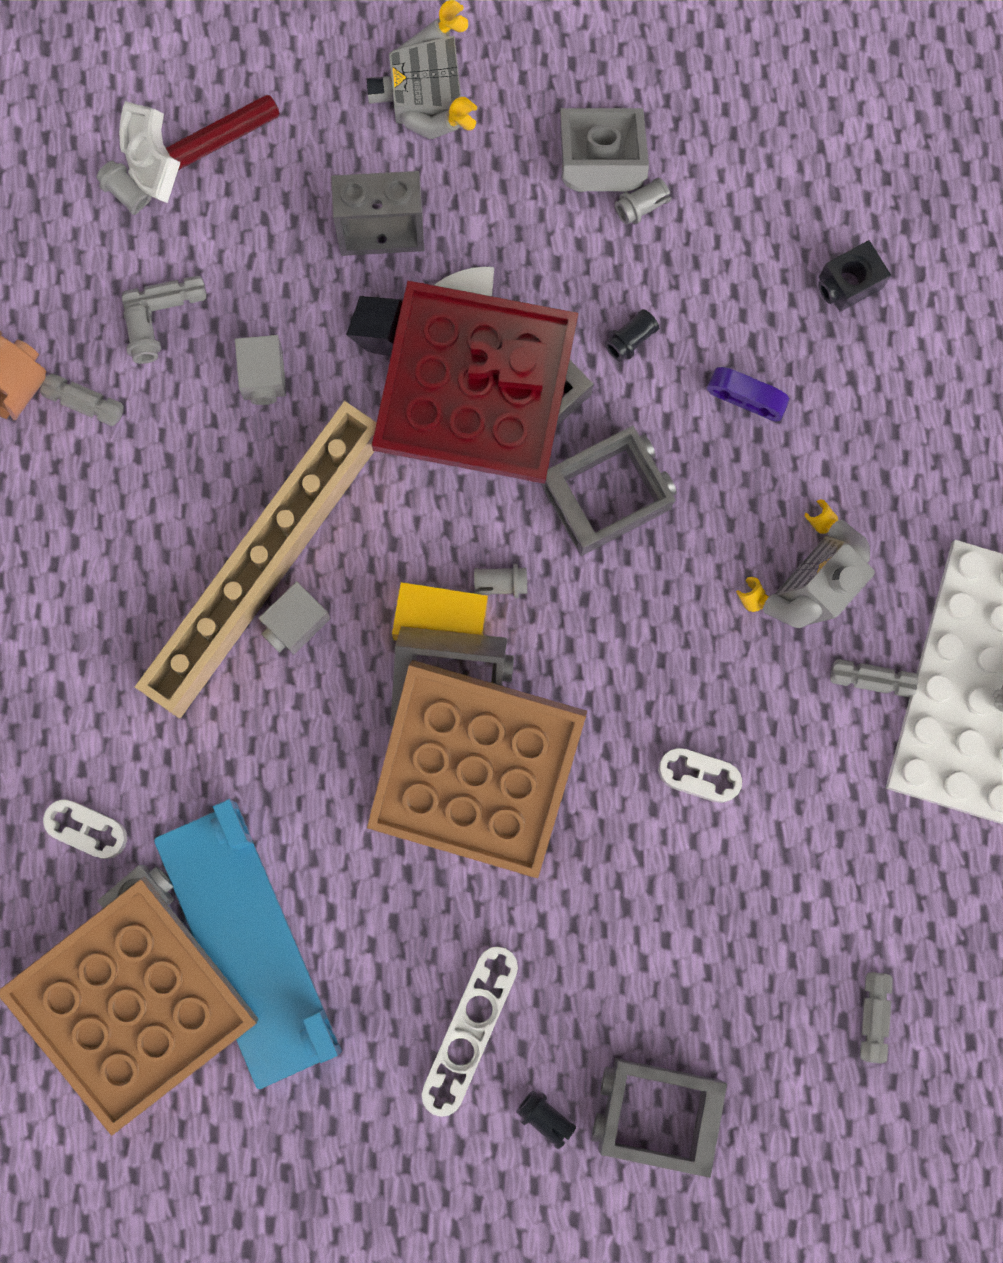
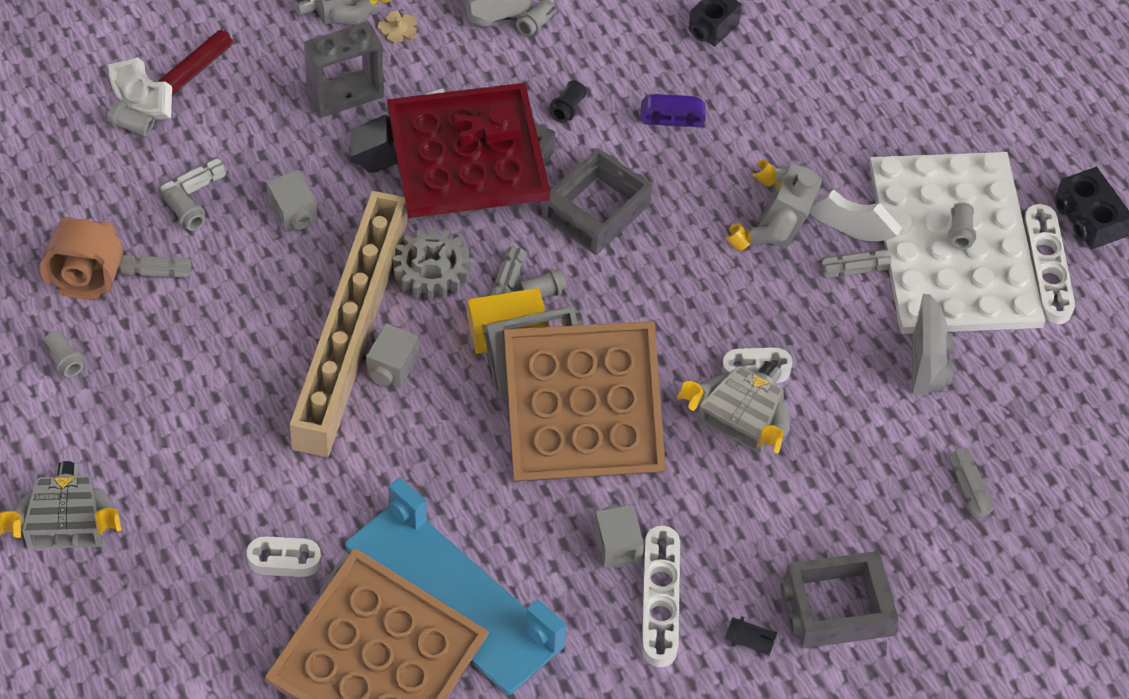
camera: 20 degrees left, 25 degrees down
none -> tan plant [377,10,418,44]
none -> light grey gear [392,228,471,301]
none -> light grey axle [490,246,525,296]
none -> light grey brick [594,505,644,568]
none -> torso [676,361,790,454]
none -> white tile [809,190,902,241]
none -> light grey slope [912,294,953,395]

